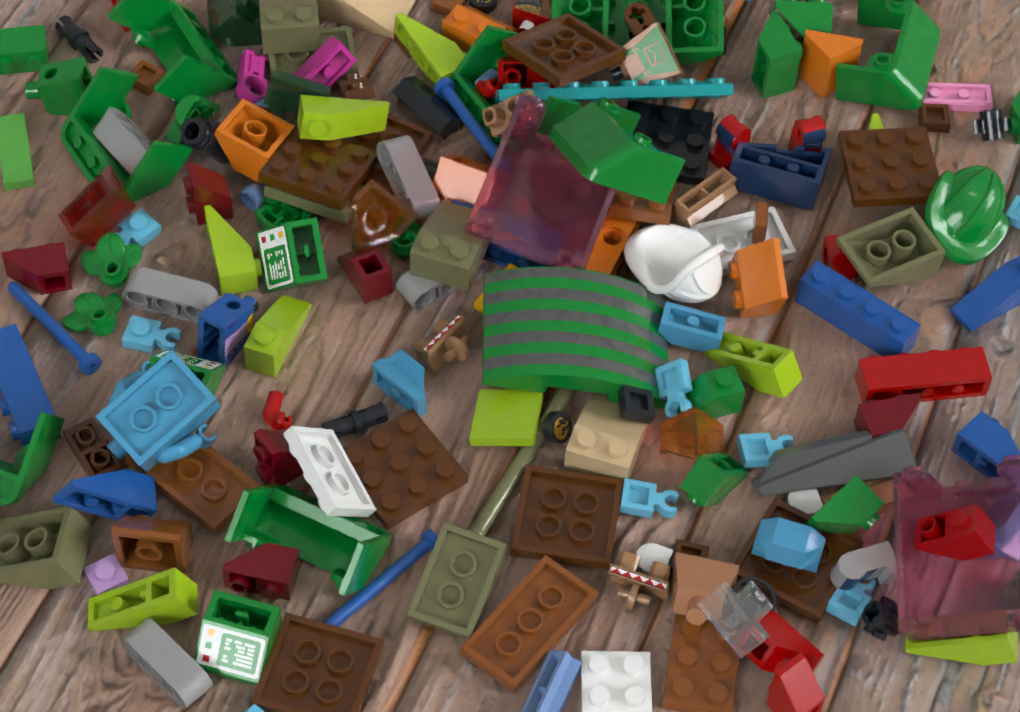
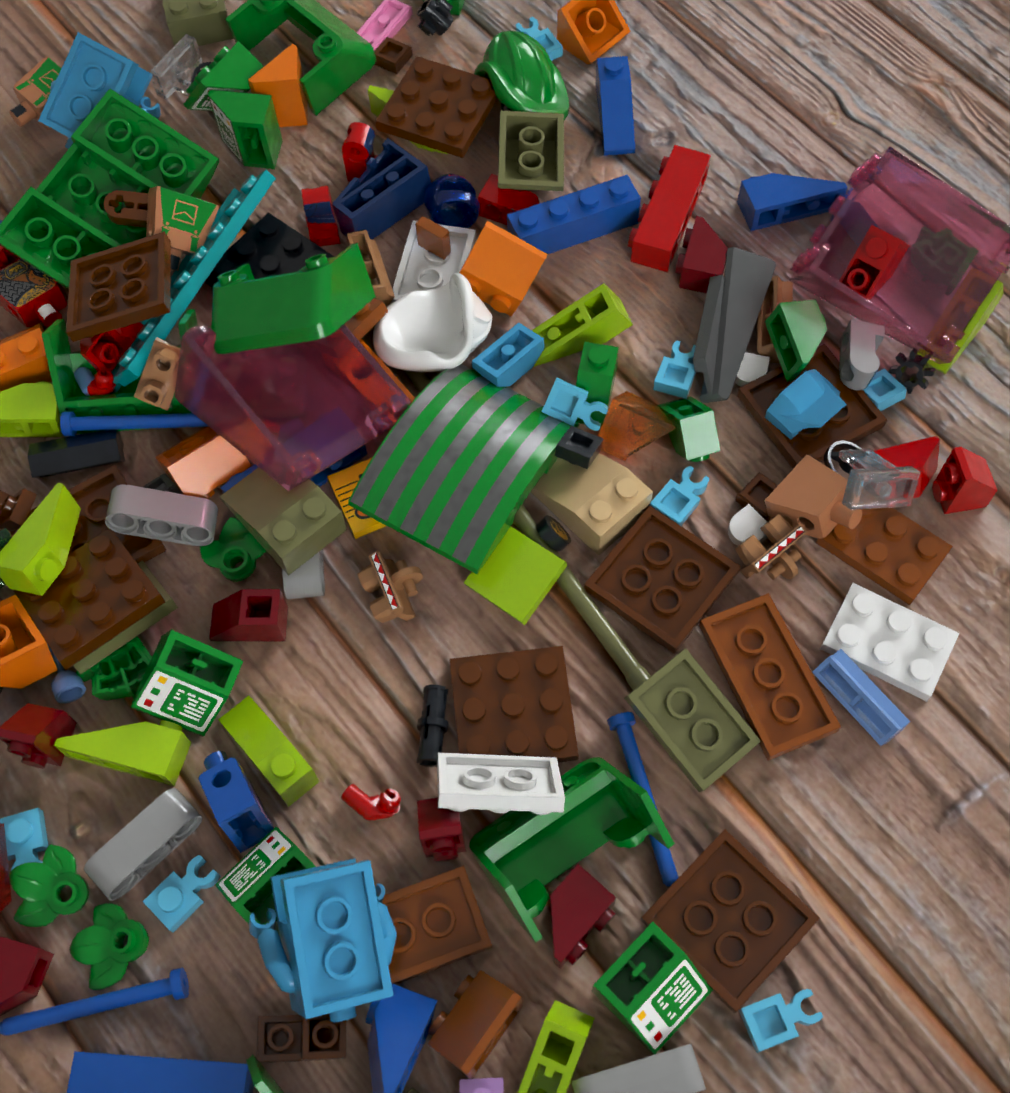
camera: 55 degrees left, 10 degrees up
clear orange slope [352,179,419,250] -> none
dark azure slope [372,349,427,418] -> none
none -> clear blue helmet [424,173,480,229]

